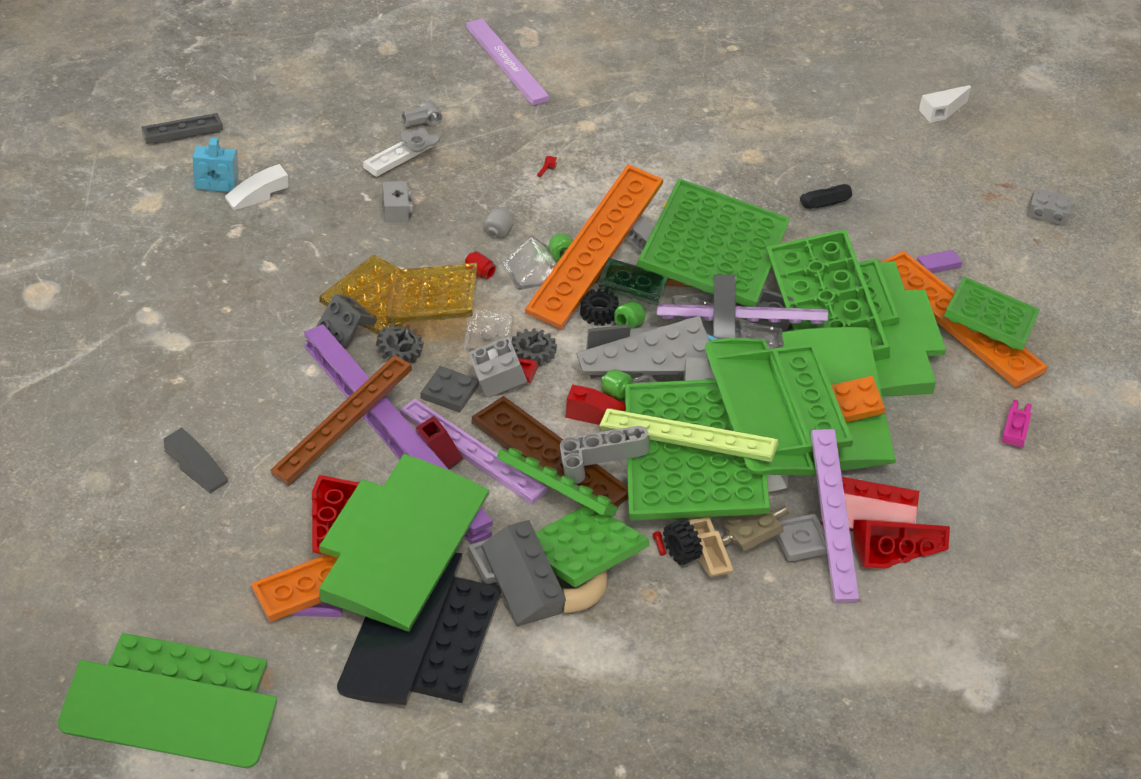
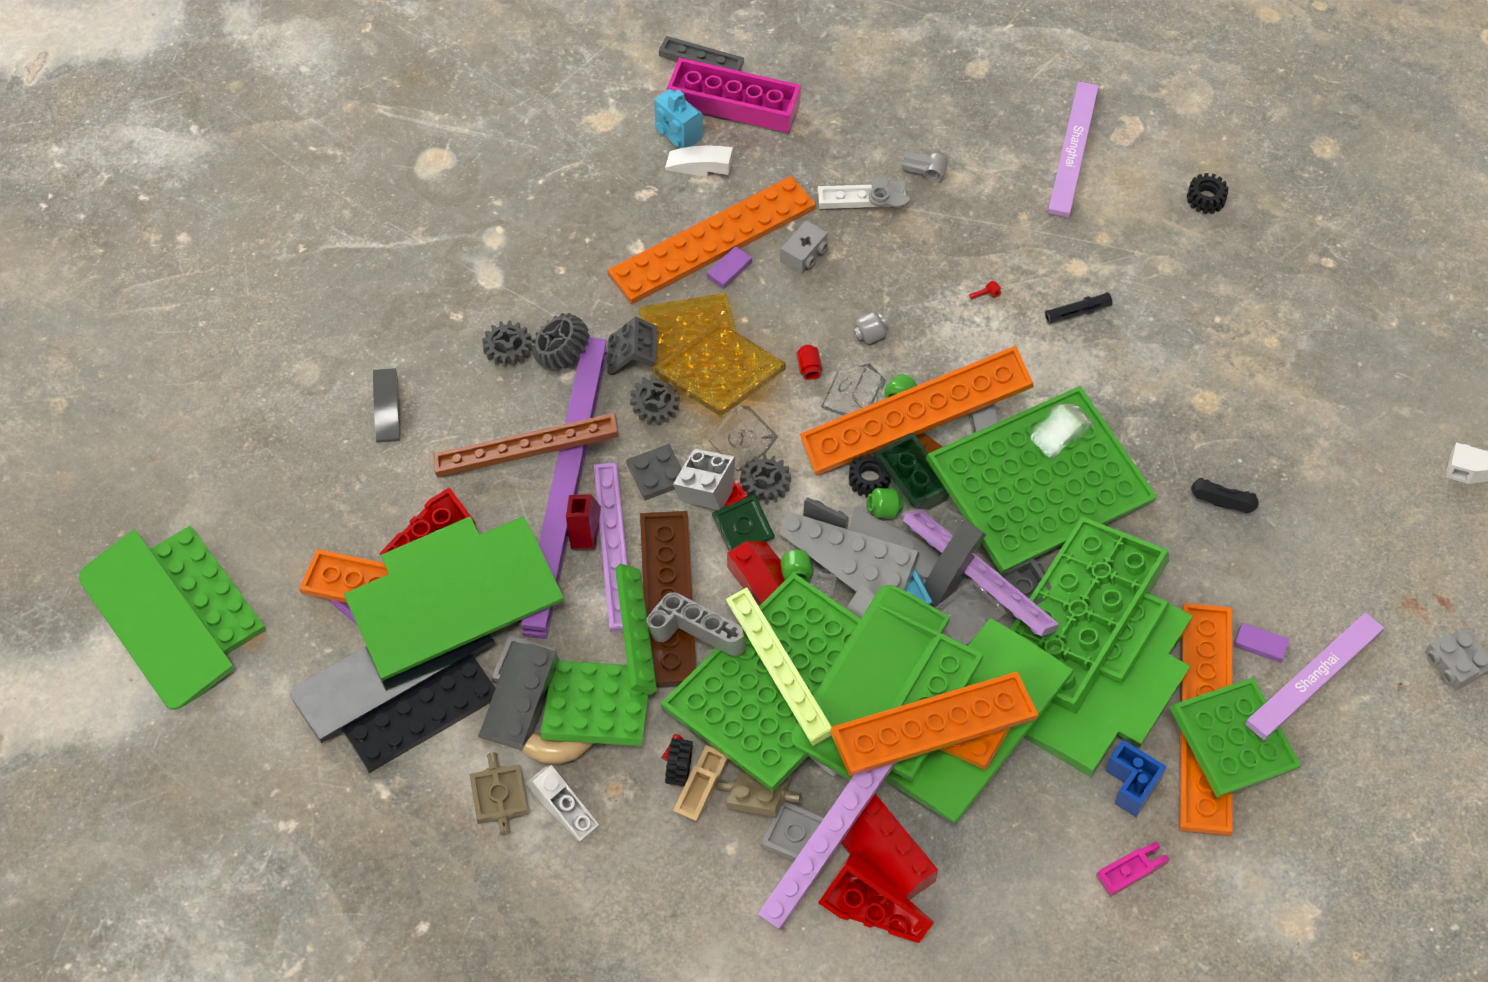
camera: 45 degrees right, 15 degrees up
none -> dark tan plate [469,752,528,835]
none -> dark grey gear [482,320,532,367]
none -> white slope [525,765,599,842]
none -> dark grey gear [531,313,590,371]
none -> orange plate [608,175,816,305]
none -> dark pink brick [667,58,801,133]
none -> medium lavender tile [707,246,752,289]
none -> dark green tile [711,494,775,551]
none -> orange plate [830,672,1038,776]
none -> clear brick [1029,404,1094,458]
none -> black pin [1045,292,1113,324]
none -> blue brick [1106,740,1167,817]
none -> black tyre [1187,173,1229,214]
none -> lavender tile [1245,612,1384,741]

